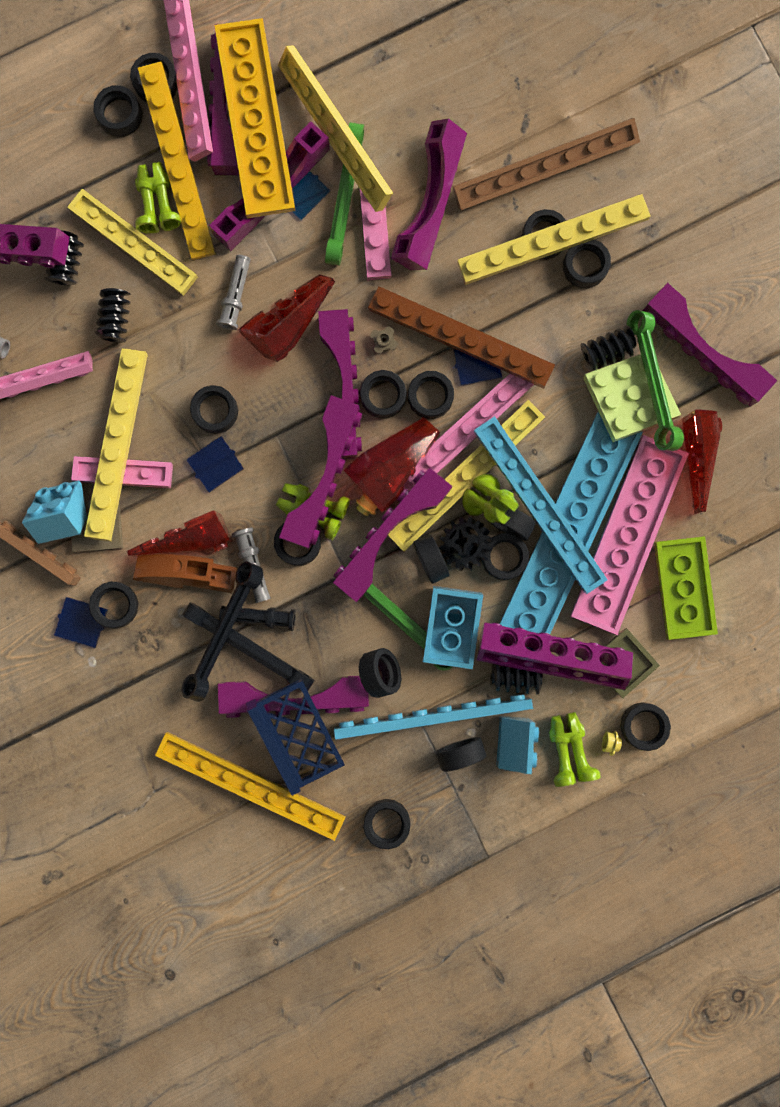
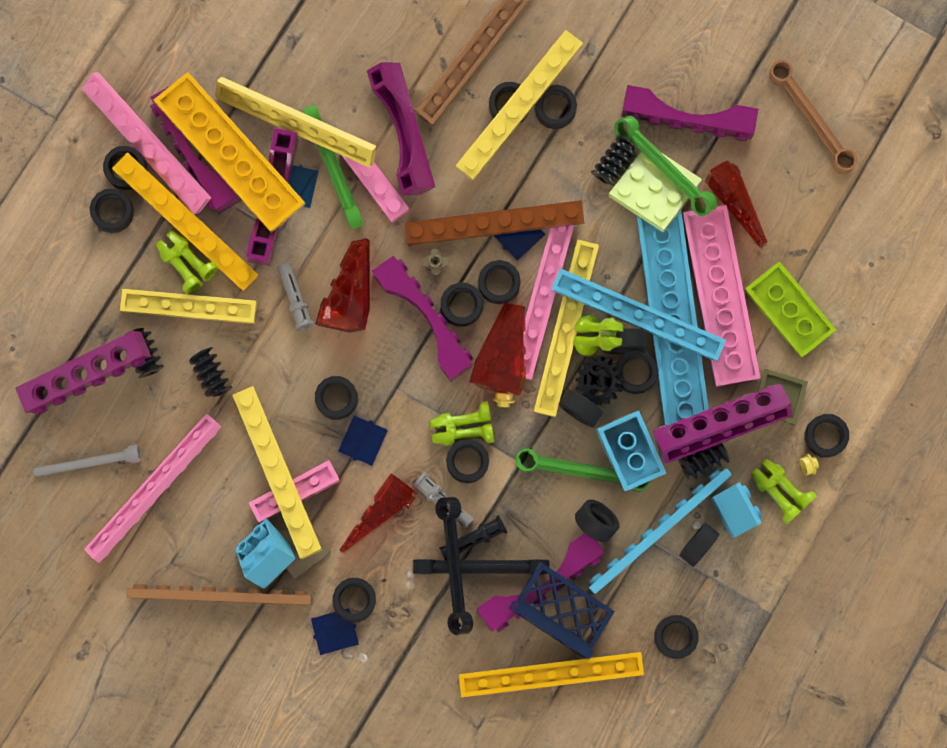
camera: 35 degrees left, 5 degrees down
dark orange slope [133,554,237,593] -> none
magenta arch [279,395,362,548] -> none
magenta arch [333,468,453,602] -> none

